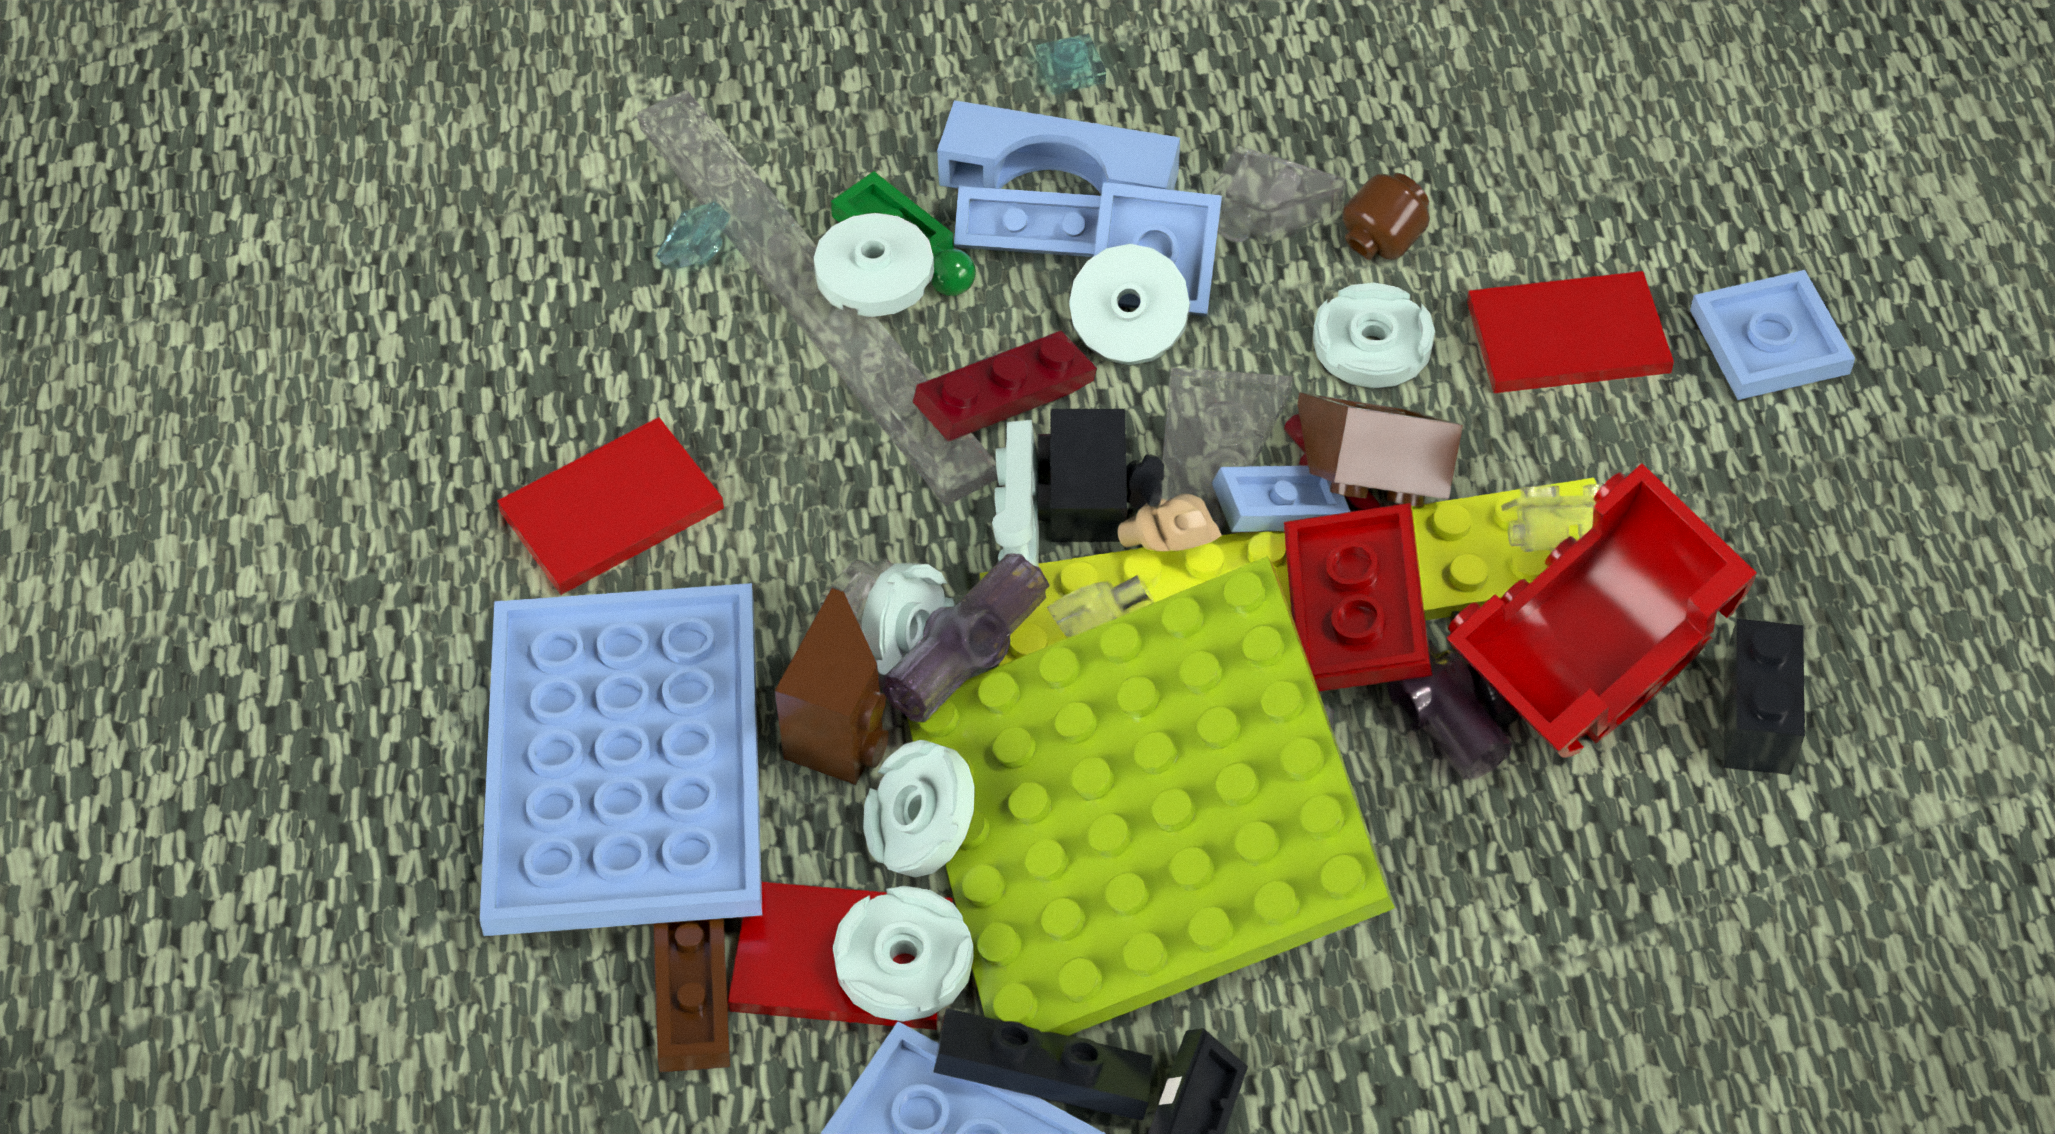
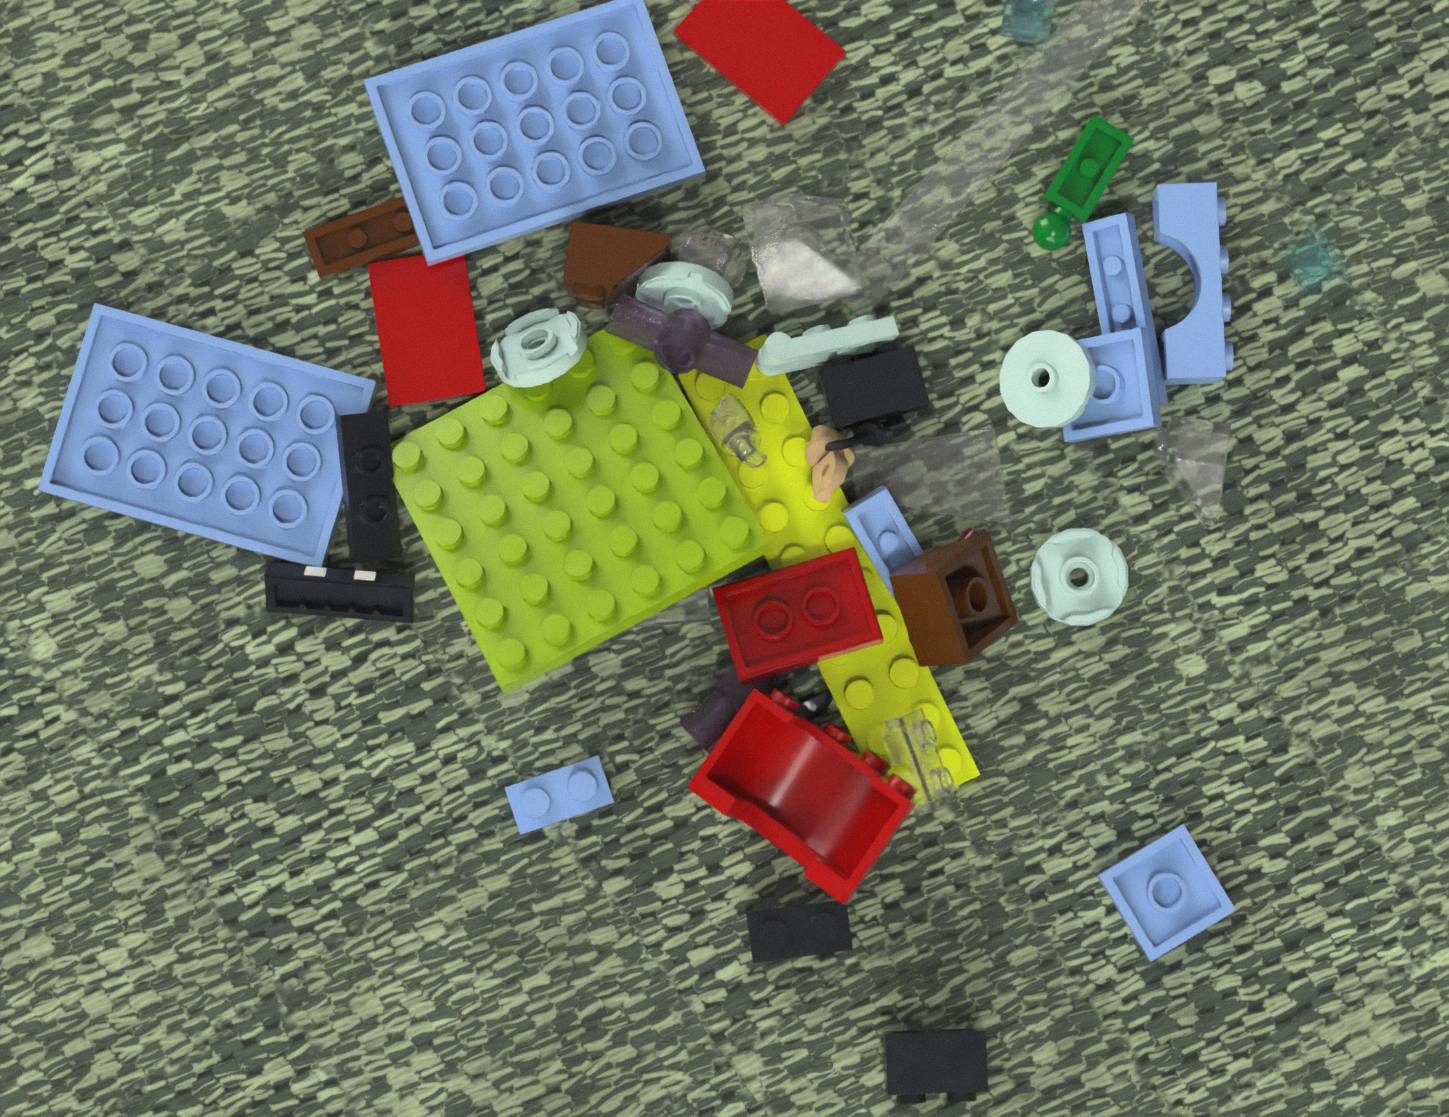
camera: 75 degrees right, 30 degrees up
light aqua plate [814,213,934,317] -> none
light aqua plate [833,886,974,1021] -> none
dark red plate [913,331,1097,442] -> none
reddish brown head [1342,172,1430,260] -> none
red tile [1467,271,1674,393] -> none
none -> light blue plate [505,755,615,835]
none -> clear slope [741,193,865,315]
none -> black brick [883,1028,988,1104]

